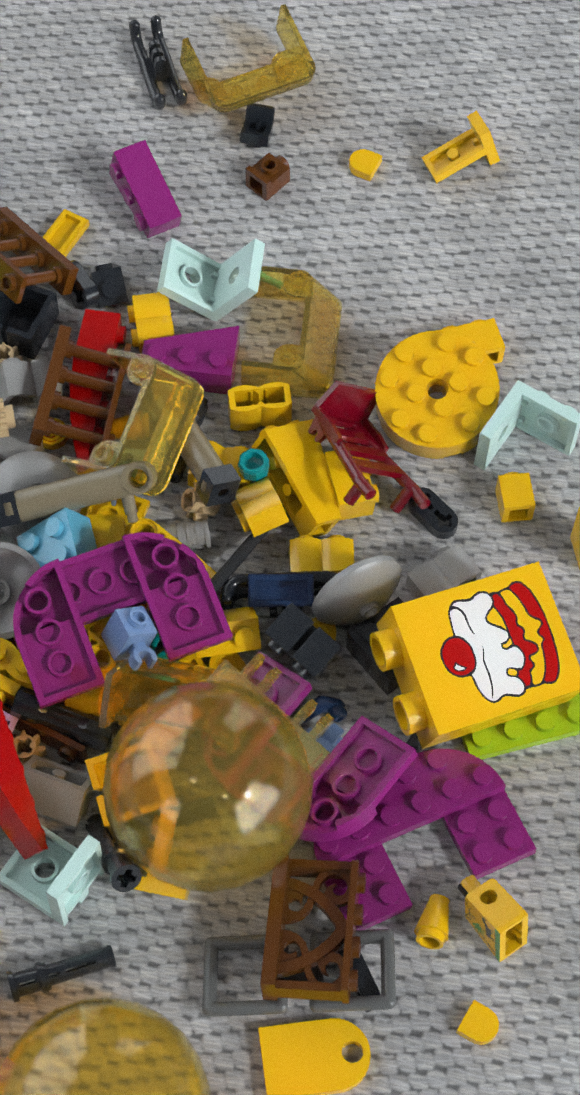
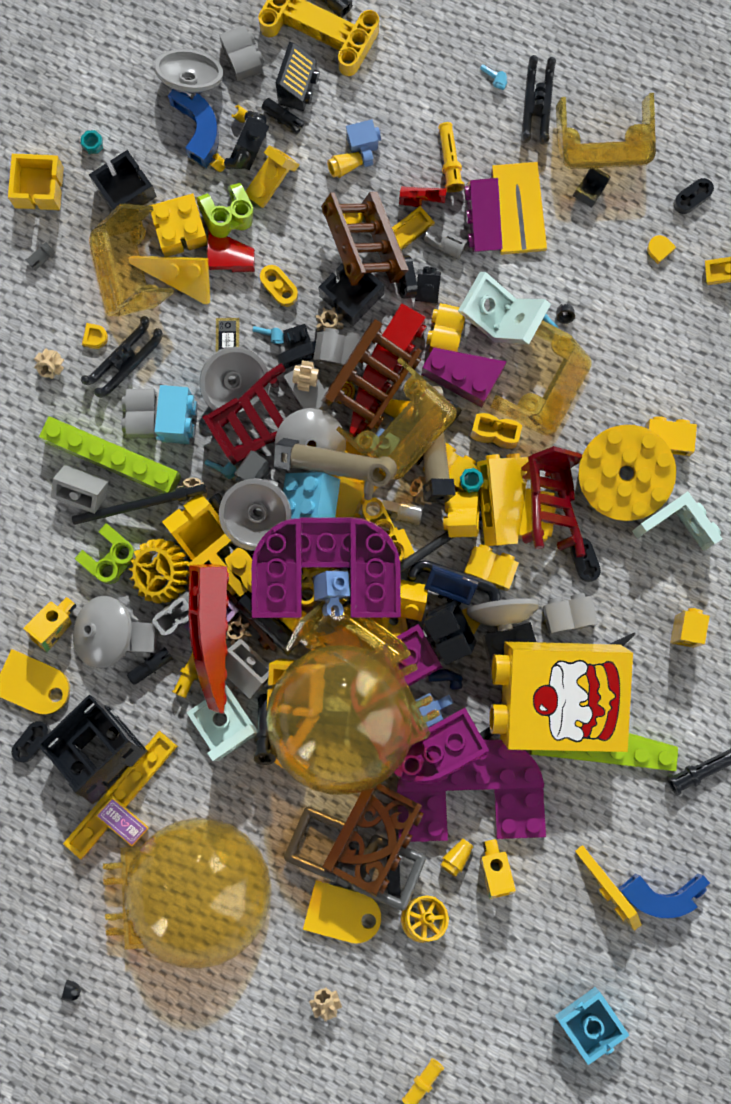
camera: 25 degrees right, 20 degrees up
black pin [6,945,117,1003] -> none
reddish brown brick [245,153,290,201] -> none
yellow tile [456,1000,499,1045] -> none
yellow brick [495,472,536,523] -> none
none -> red slope [399,186,447,207]
none -> yellow wheel [401,895,449,943]
none -> light grey hinge [424,226,468,260]
none -> yellow pin [438,122,465,193]
none -> medium azure hand [480,65,507,90]
none -> yellow tile [492,162,547,255]
none -> black hinge [556,303,575,324]
none -> black beam [673,178,714,214]

